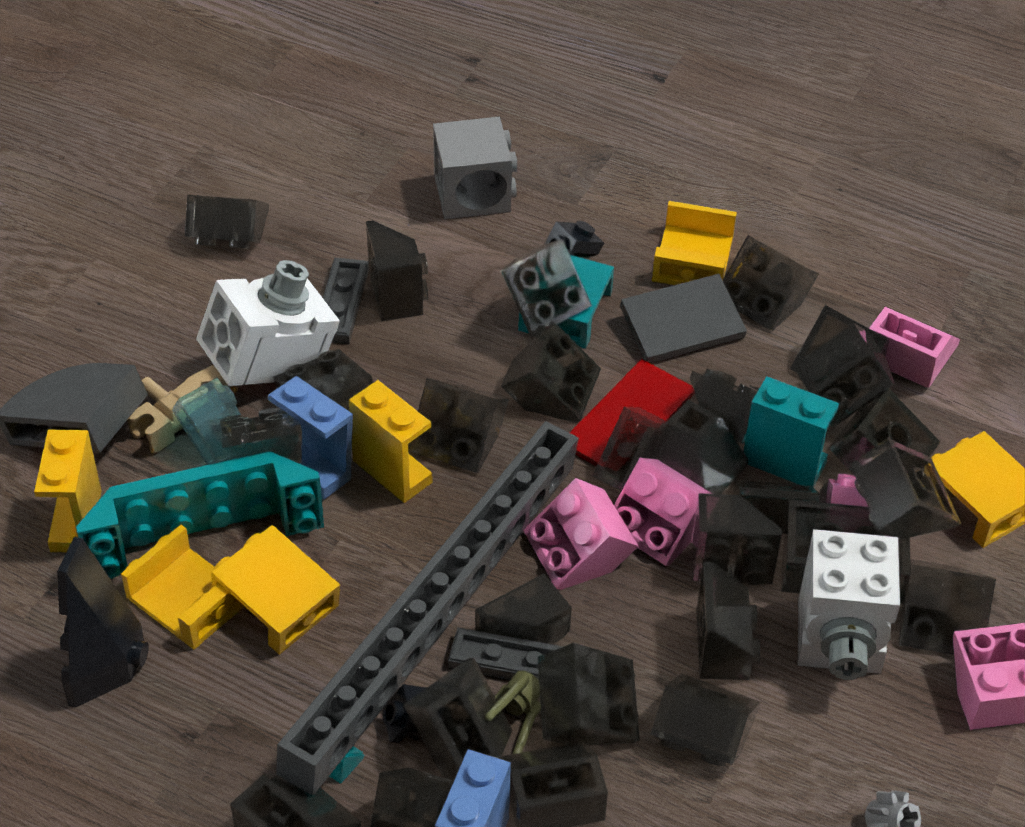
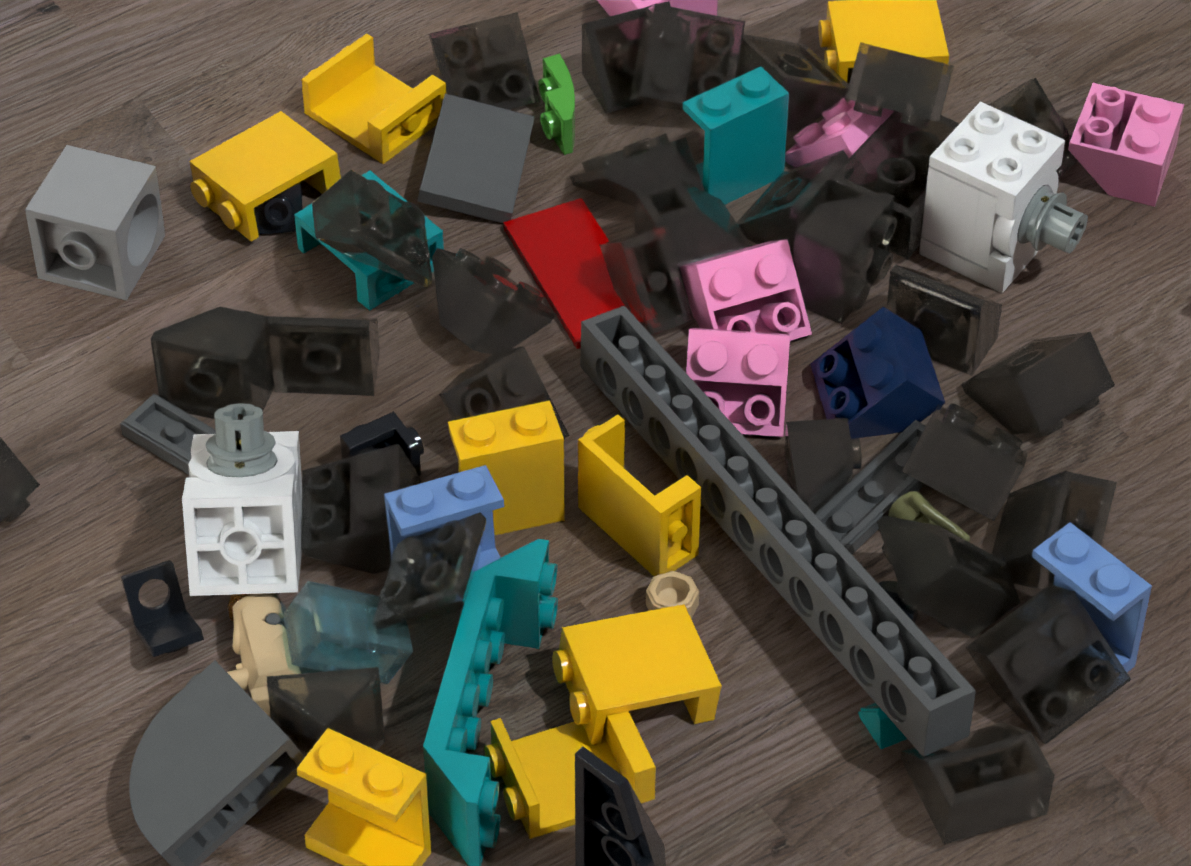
camera: 60 degrees left, 0 degrees up
none -> black bracket [121,560,204,657]
none -> yellow panel [189,111,342,242]
none -> clear smoke slope [267,315,380,396]
none -> clear smoke slope [267,667,385,757]
none -> black bracket [340,411,424,482]
none -> bright green slope [538,53,575,155]
none -> yellow panel [578,414,701,576]
none -> tan tile [646,571,699,619]
none -> dark blue slope [810,307,945,441]

